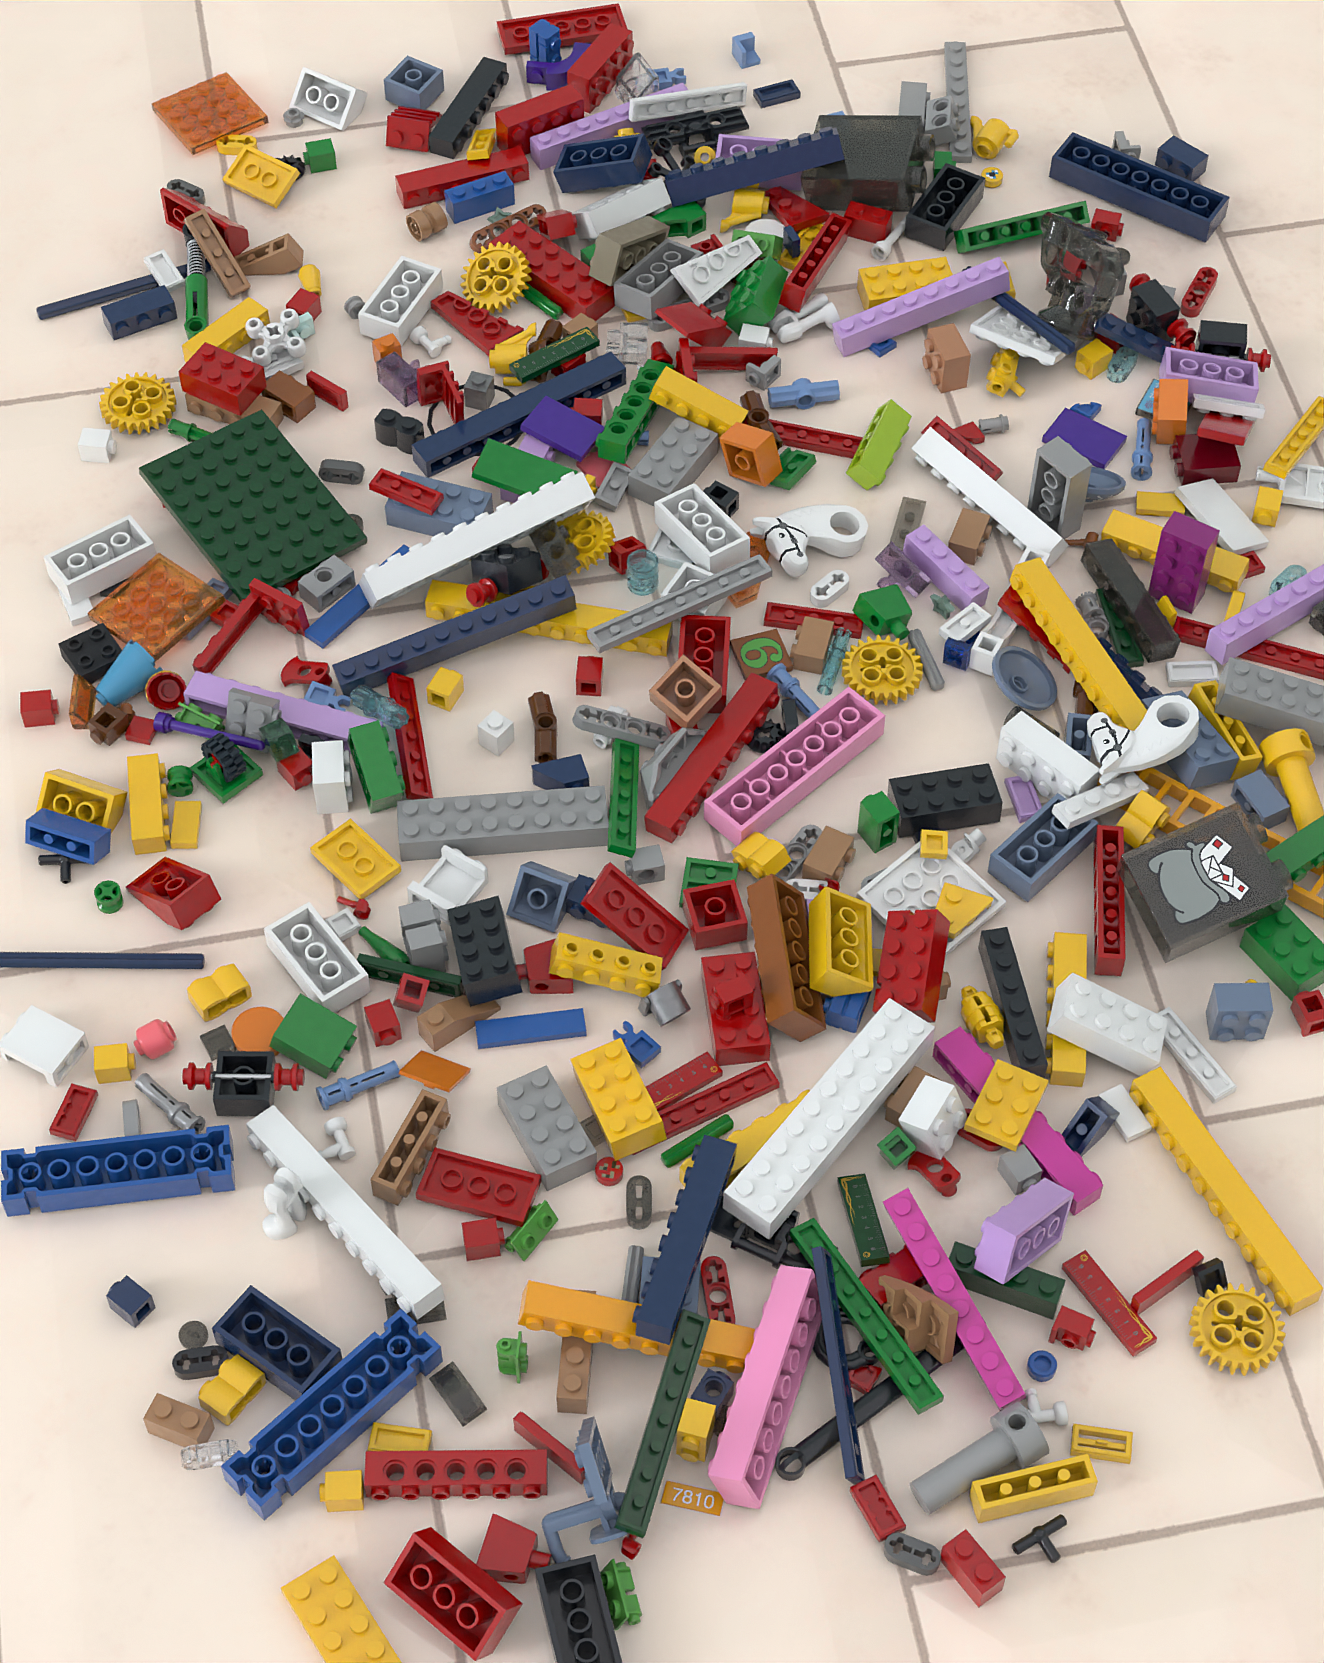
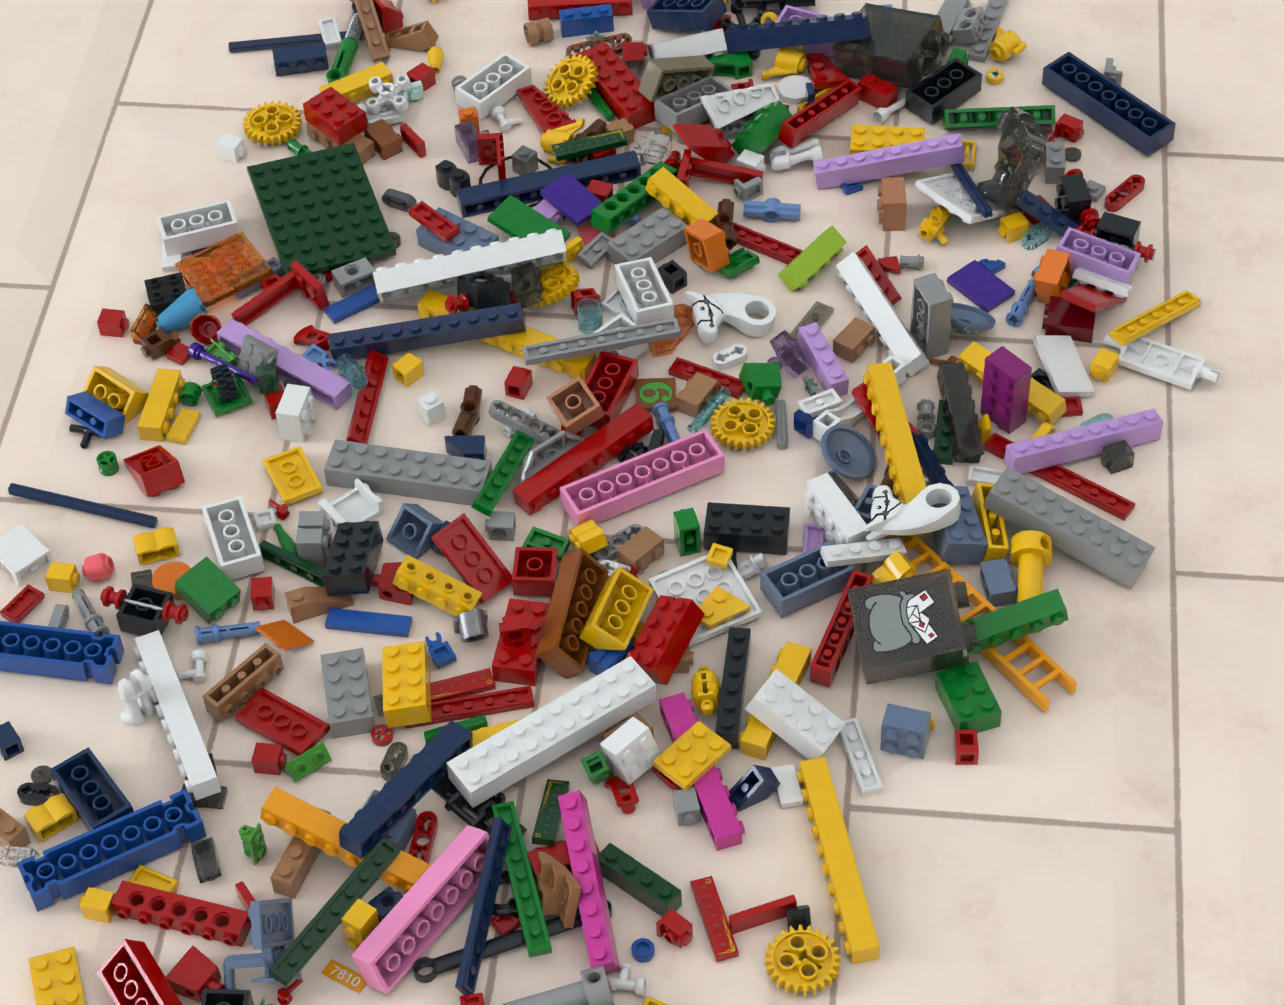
camera: 20 degrees right, 5 degrees down
green brick [347,720,406,814] -> none
red brick [393,973,430,1013] -> none
bright green brick [731,229,784,261] -> none
lavender brick [974,1178,1074,1285] -> none
yellow tile [1136,491,1185,517] -> none
dark blue brick [1155,135,1209,182] -> none

